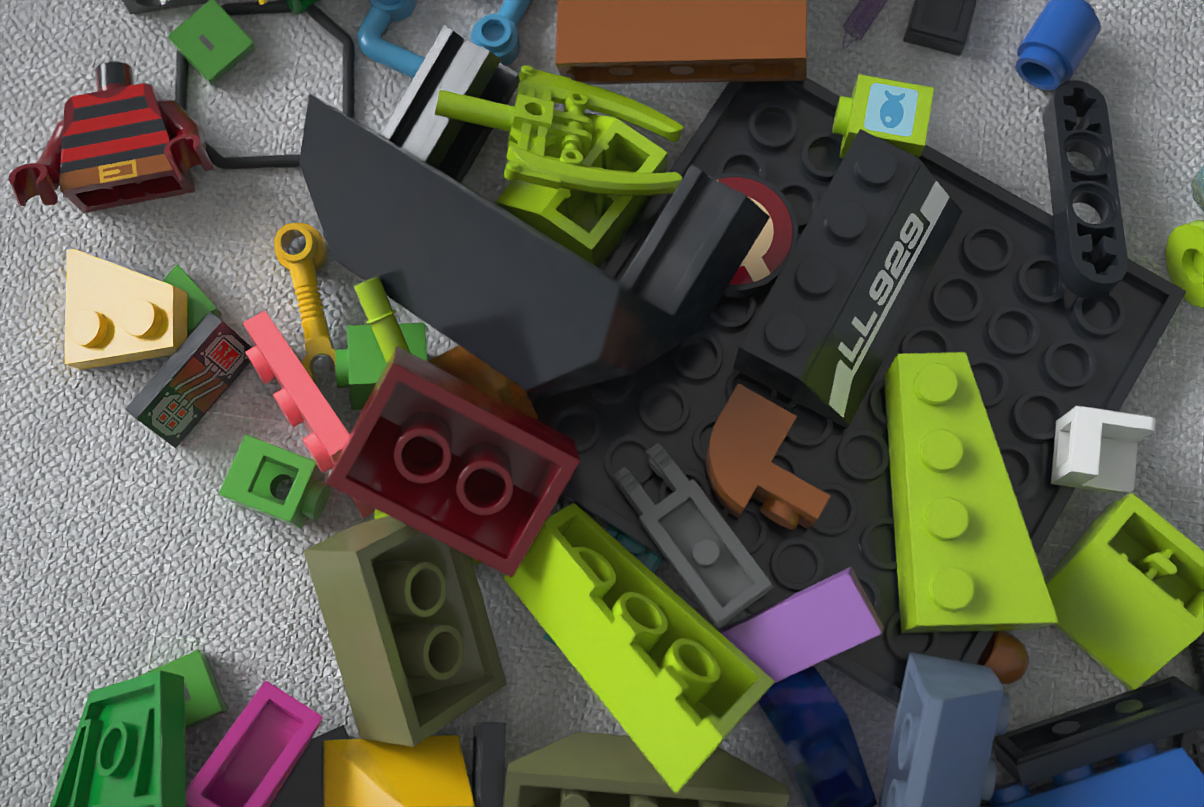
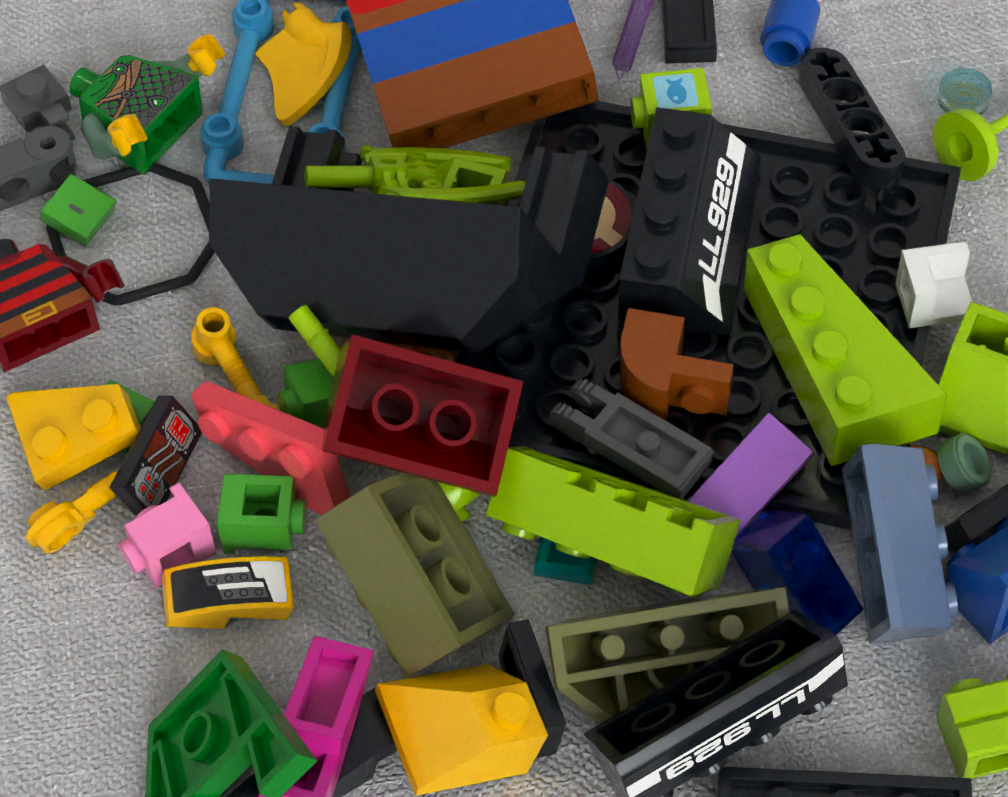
camera: 20 degrees left, 20 degrees down
none -> yellow plate [25,471,117,554]
none -> bright pink brick [118,483,216,588]
none -> slope [162,556,294,629]
none -> sand green tile [937,433,991,494]

